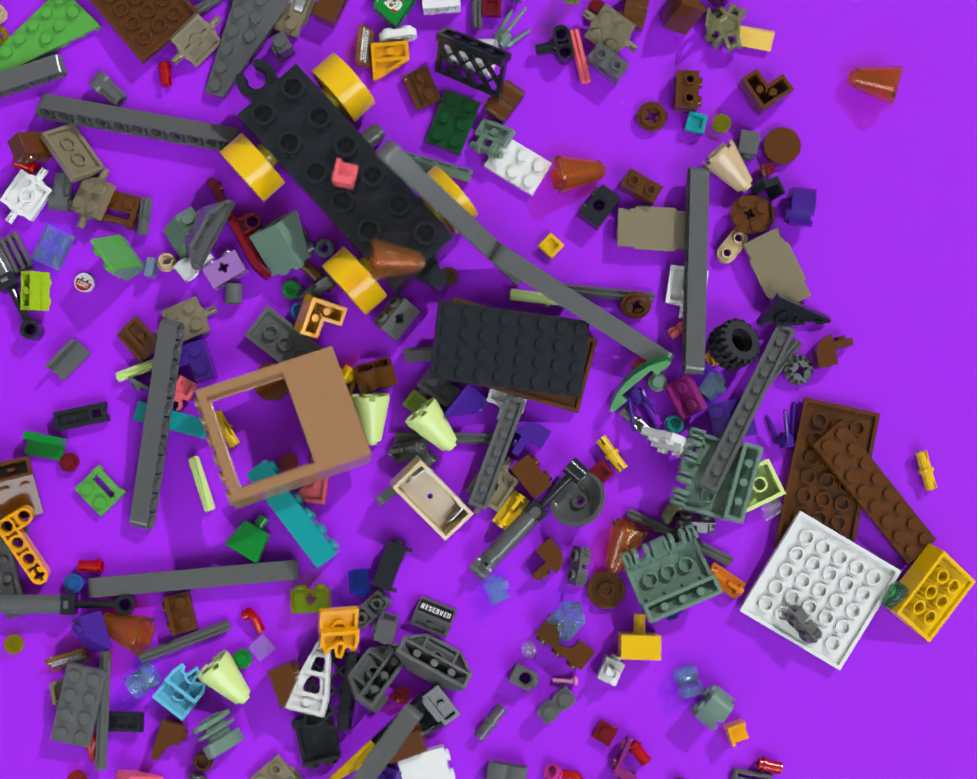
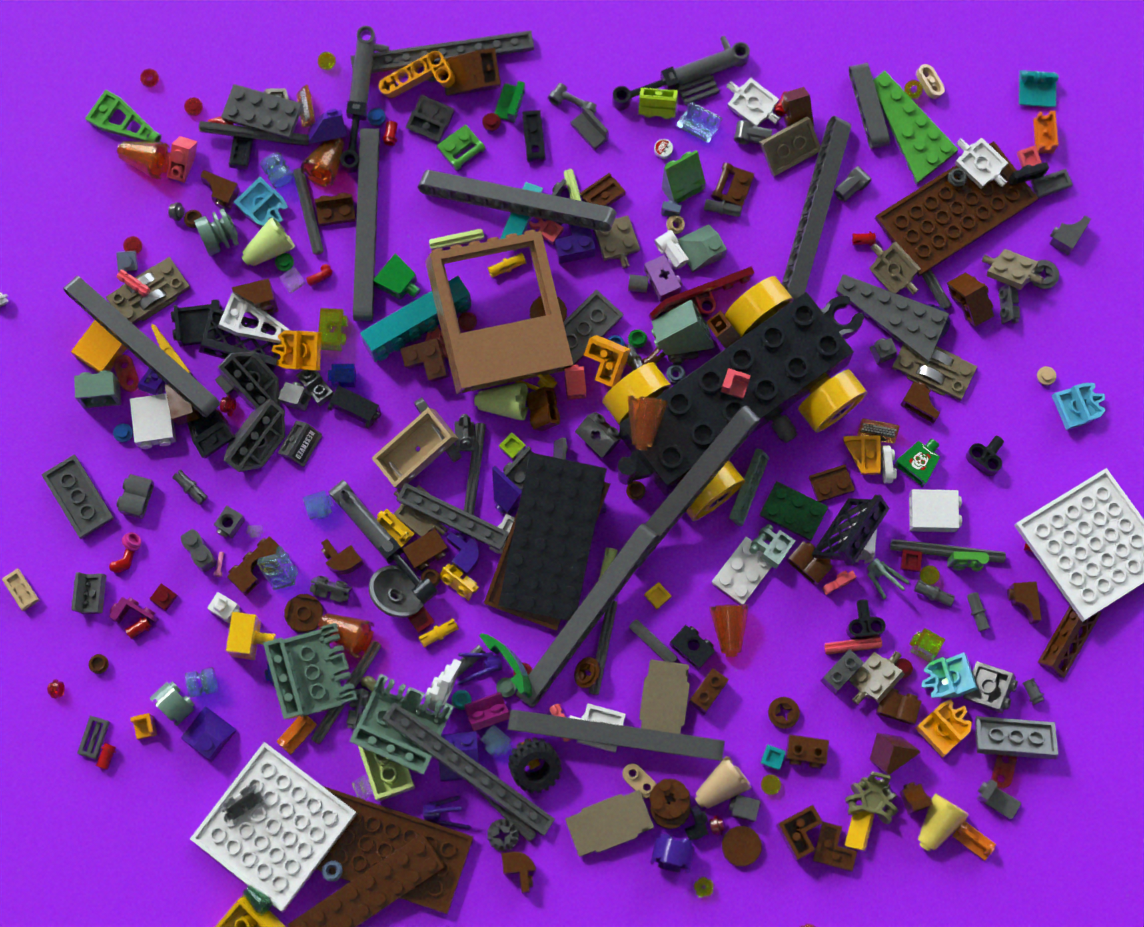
camera: 95 degrees right, 10 degrees down
dark tan plate [69,167,116,229] -> none
dark grey wedge [184,200,237,270] -> none
yellowish green cone [405,397,457,451] -> none
black wing [756,293,831,326] -> none
none -> dark purple slope [181,706,236,761]
none -> sand blue plate [322,861,343,881]
none -> reddish brown brick [400,338,450,382]
none -> black slope [405,95,456,142]
none -> reddish brown plate [421,569,440,587]
none -> yellow hinge [440,564,479,601]
none -> dark grey brick [547,83,597,114]
none -> coral slope [564,365,586,400]
none -> dark grey axle [629,619,677,663]
none -> clear neon green plate [694,877,714,897]
none -> reddish brown brick [706,310,742,348]
none -> reddish brown plate [813,822,857,872]
none -> coral plate [822,570,856,595]

